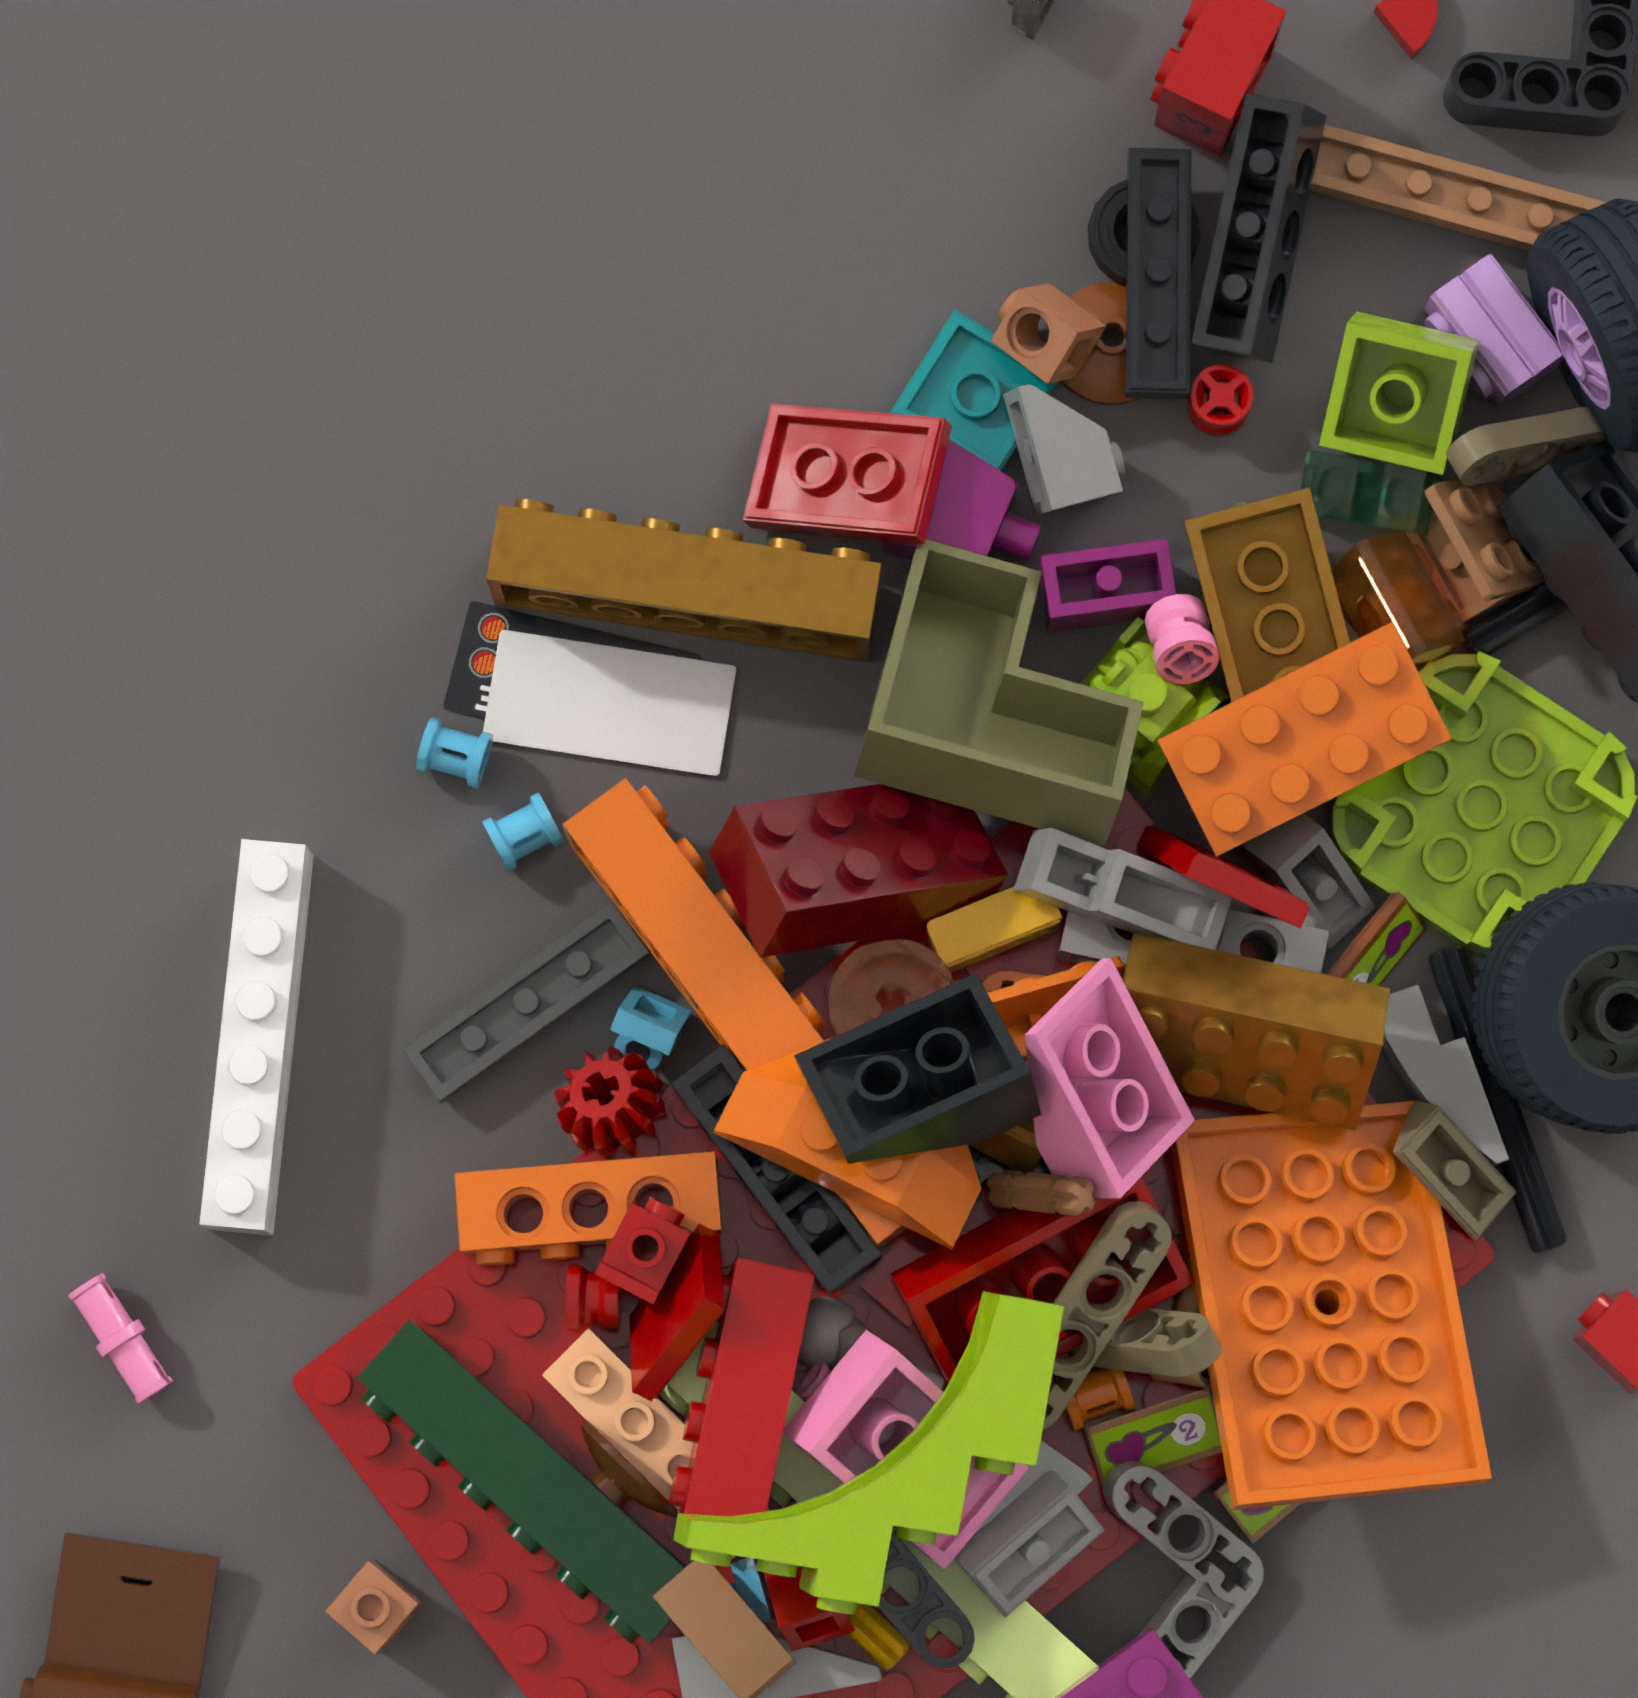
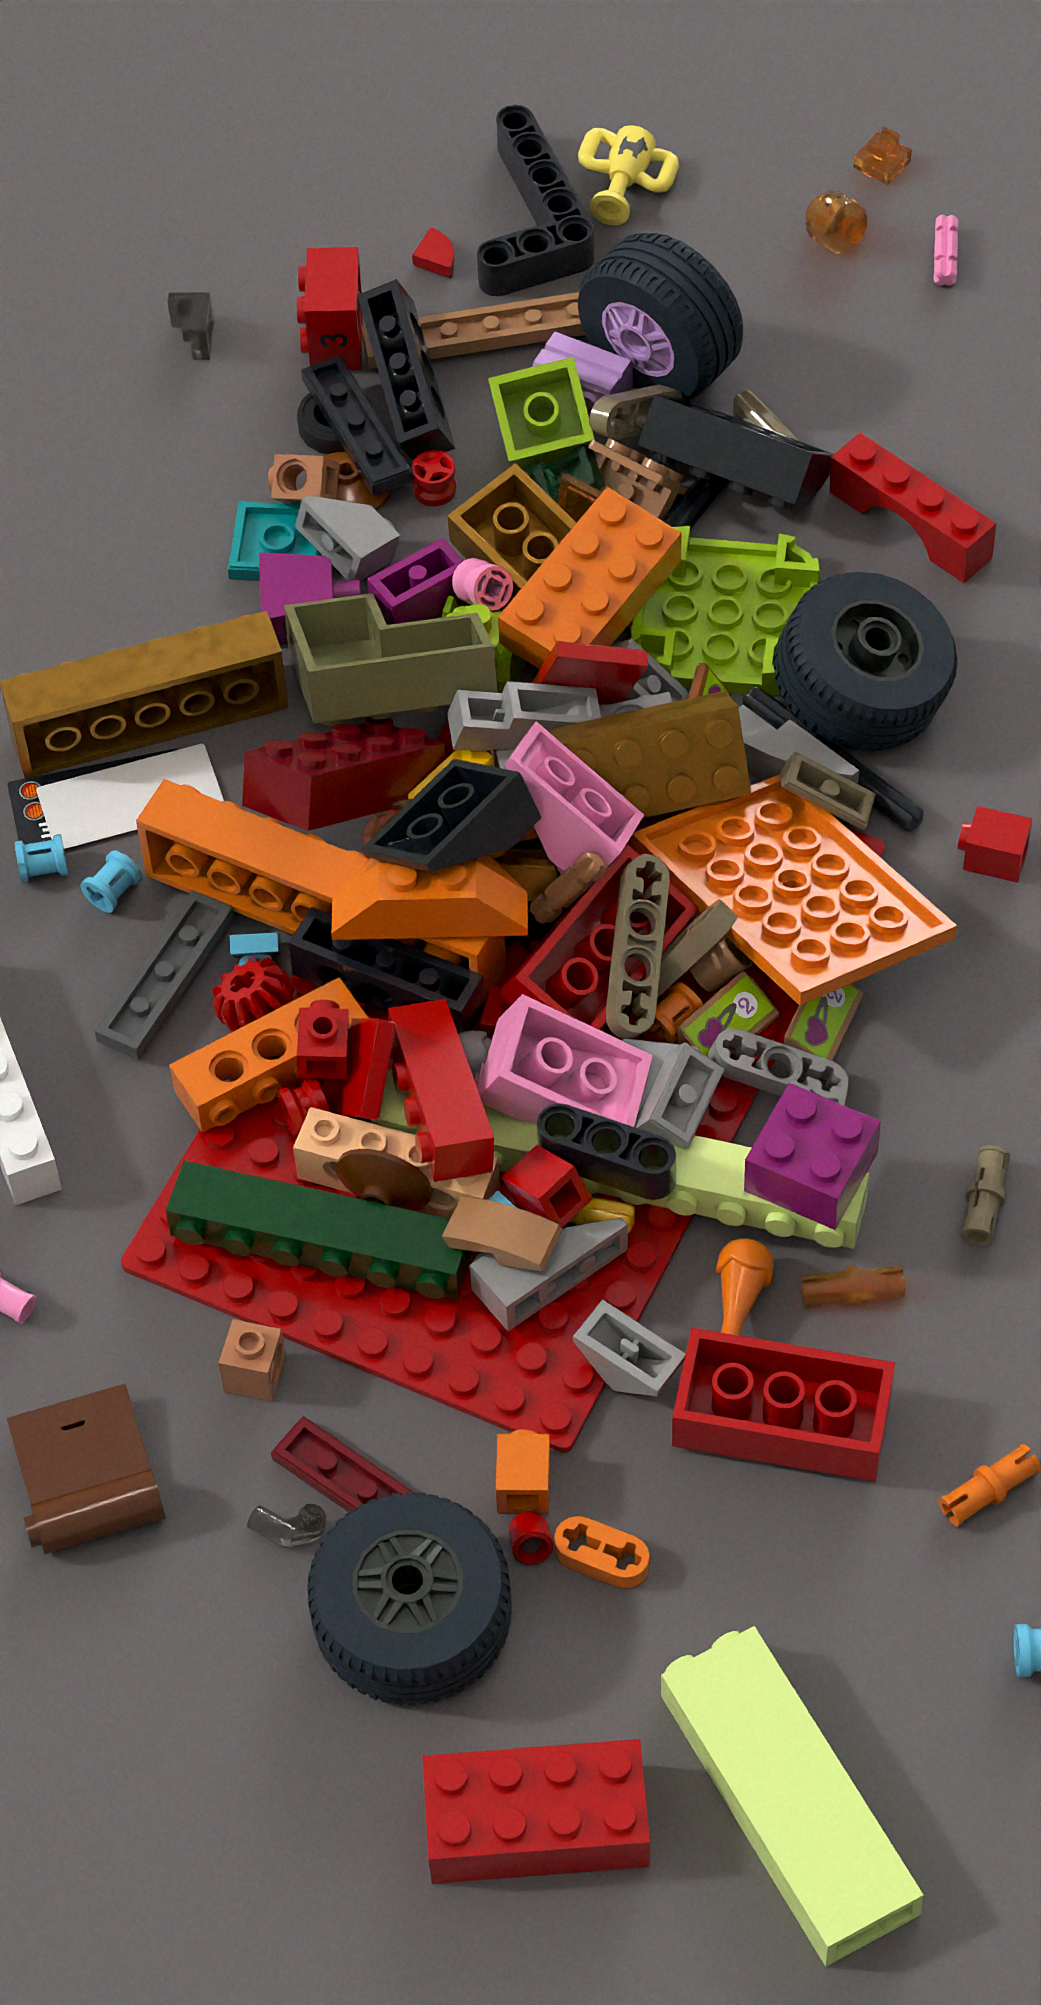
camera: 25 degrees left, 25 degrees down
lime arch [673,1291,1064,1615] -> none
tile [743,404,952,545] -> none

